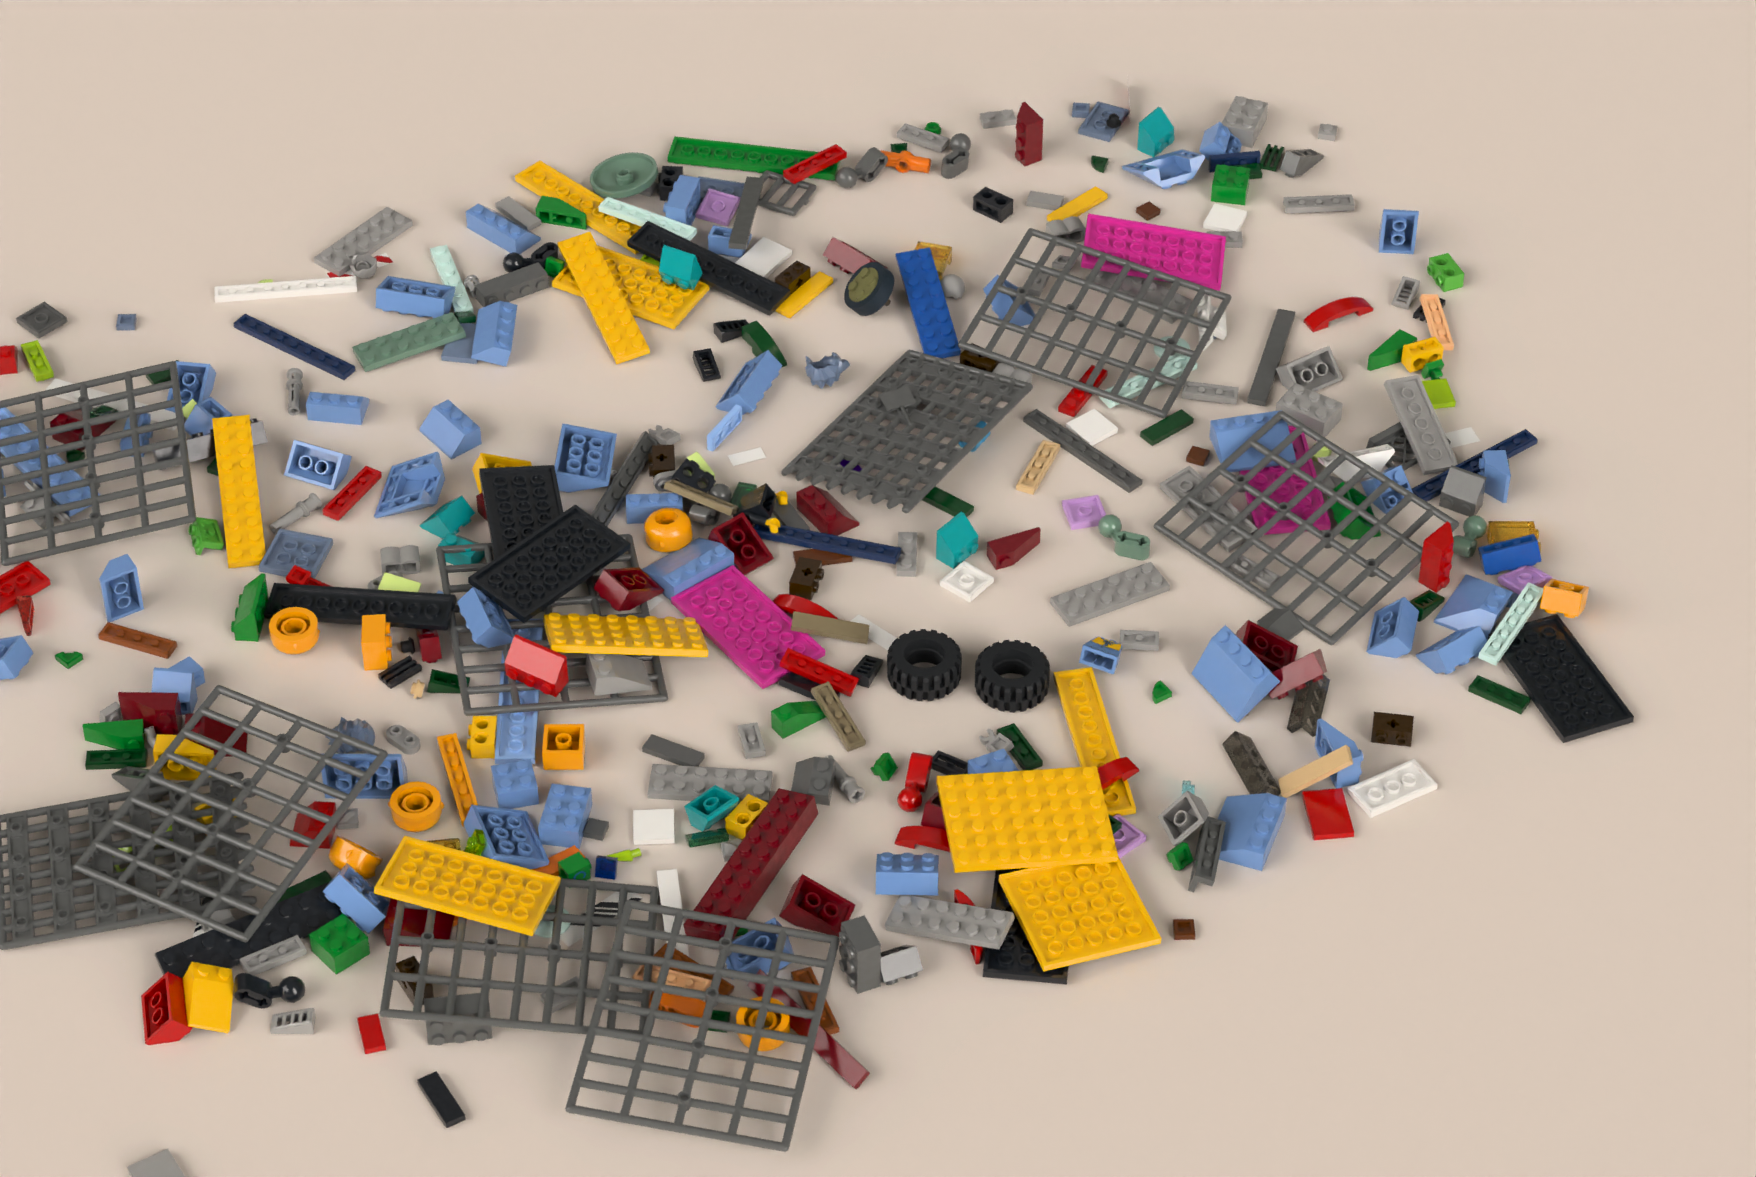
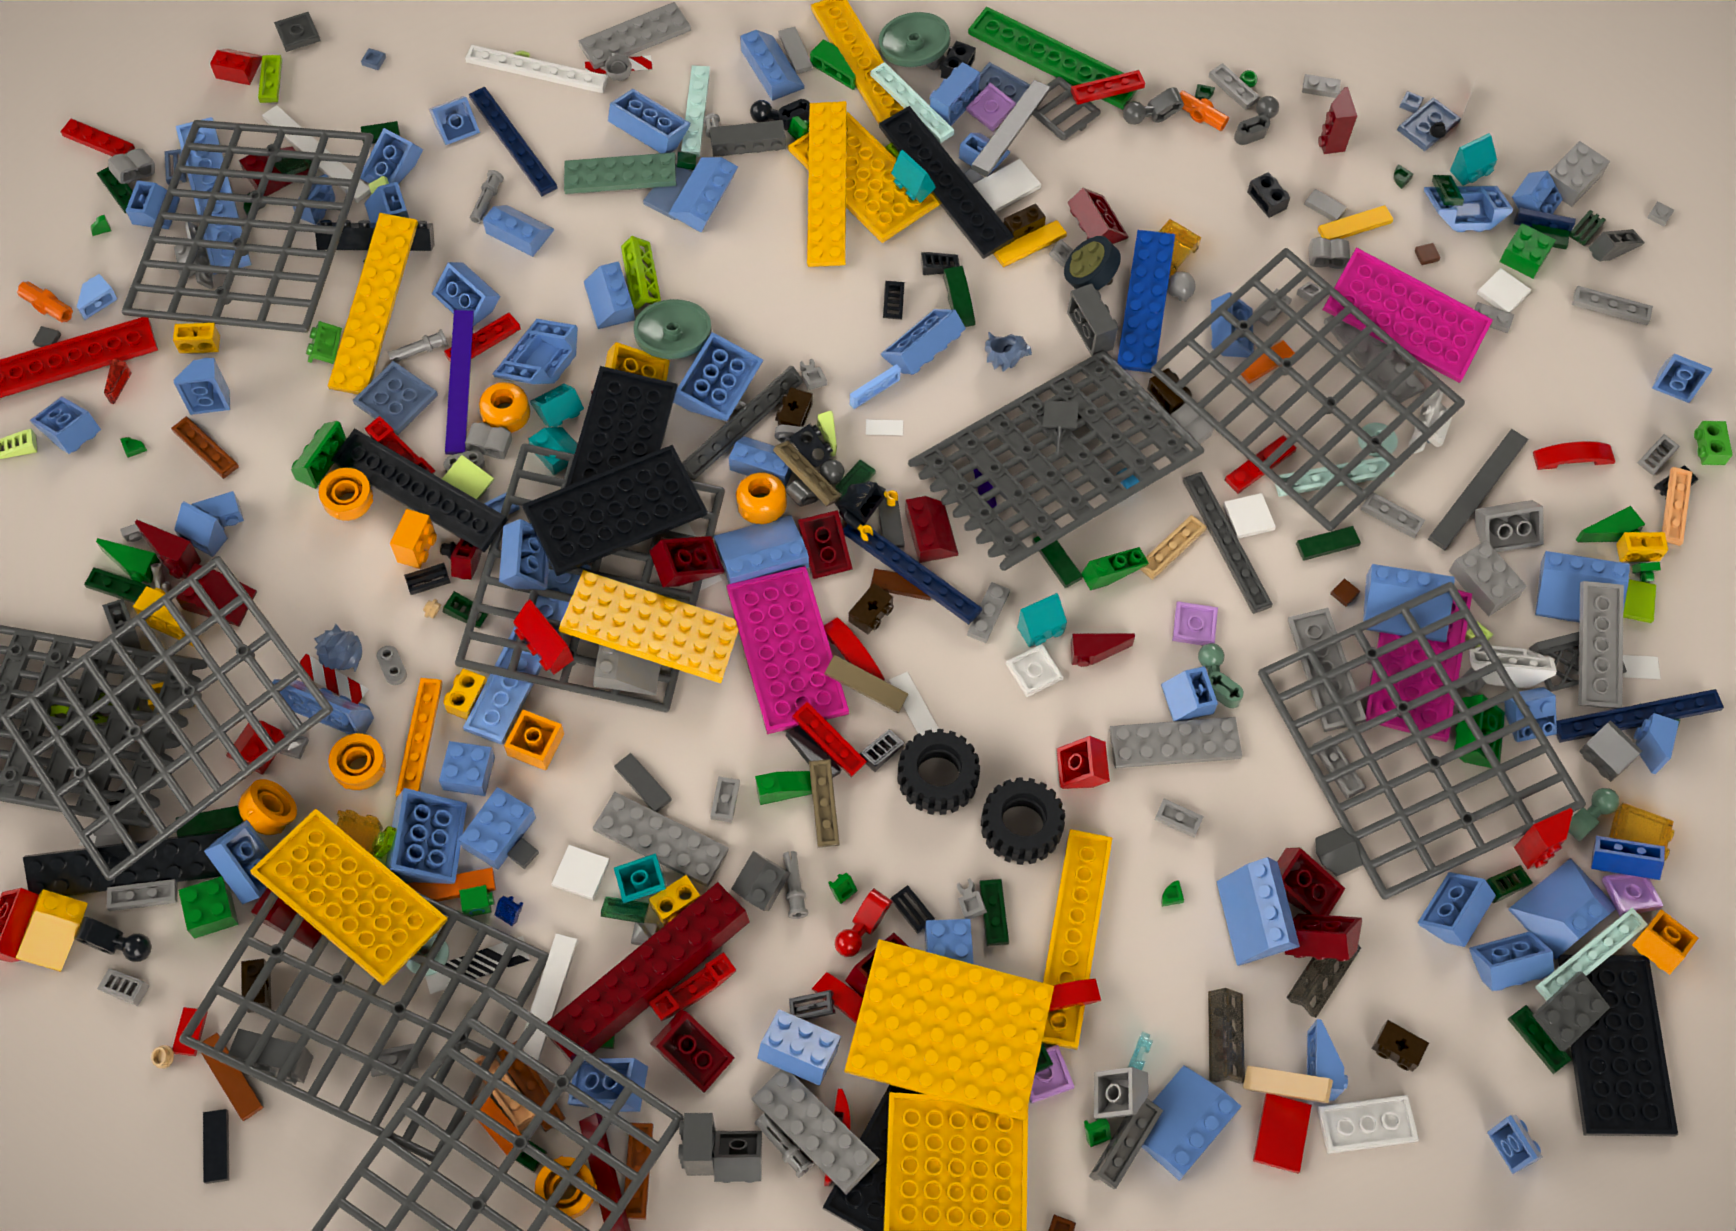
camera: 20 degrees right, 20 degrees up
lime bar [607,848,641,862] -> none
medium blue torso [1079,637,1122,674] -> none
none -> tan plate [151,1045,174,1069]
none -> yellow brick [173,323,220,353]
none -> dark orange tile [201,1032,264,1121]
none -> medium blue slope [429,96,480,145]
none -> dark purple tile [445,310,474,455]
none -> light orange piece [479,382,531,433]
none -> lime fence [621,236,661,310]
none -> sand green dish [634,299,712,359]
none -> red slope [649,952,736,1021]
none -> light grey pin [755,1113,814,1178]
none -> black tile [789,990,836,1020]
none -> light grey tile [1049,239,1073,266]
none -> red slope [1056,736,1110,789]
none -> dark grey brick [1067,283,1118,356]
none -> green slope [1081,547,1149,591]
none -> medium blue slope [1161,666,1218,721]
none -> orange tile [1241,340,1295,384]
none -> dark green tile [1432,175,1464,206]
none -> medium blue slope [1487,1115,1543,1174]
none -> dark grey plate [1532,972,1610,1051]
none -> medium blue slope [1535,551,1630,623]

